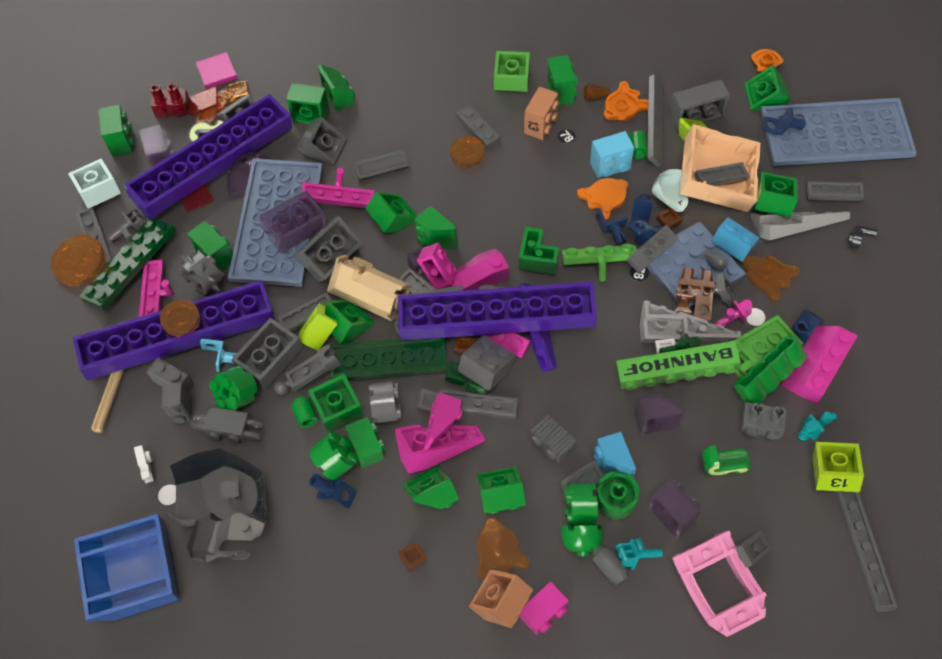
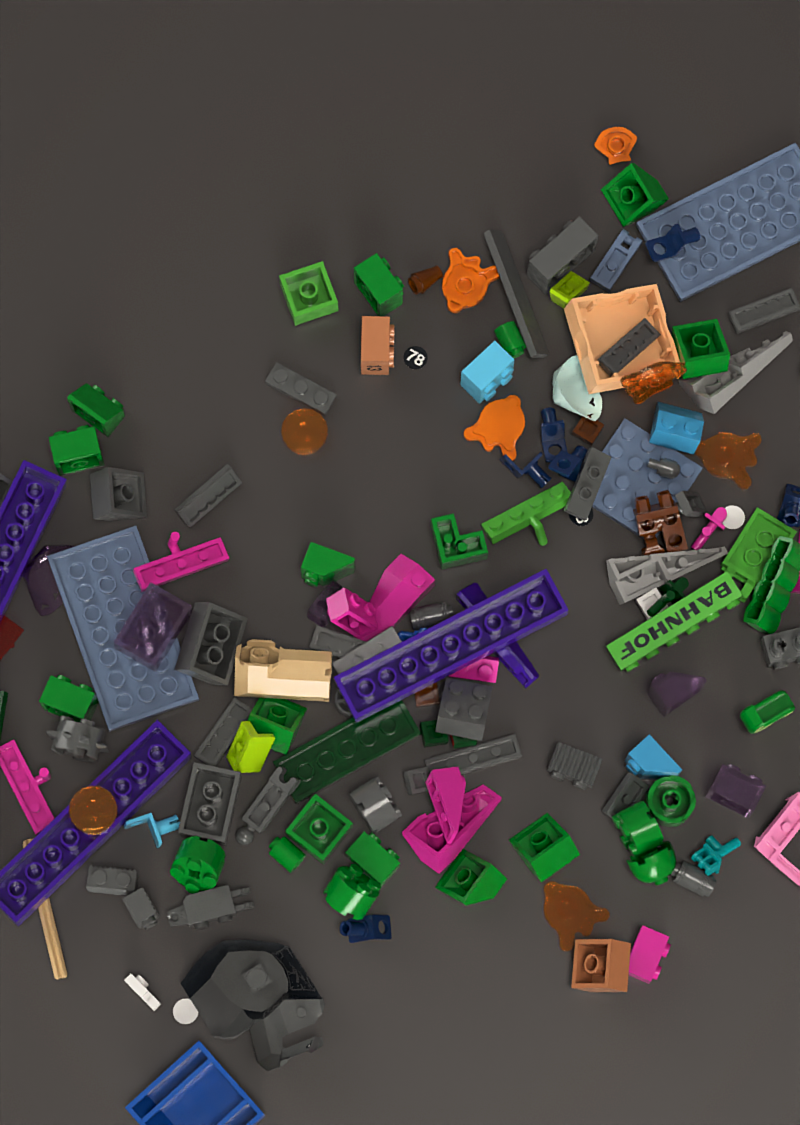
camera: 30 degrees left, 15 degrees up
green slope [365,192,418,233] -> none
reddish brown plate [398,541,427,572] -> none
none -> sand blue plate [590,229,643,292]
none -> clear orange tile [620,361,687,404]

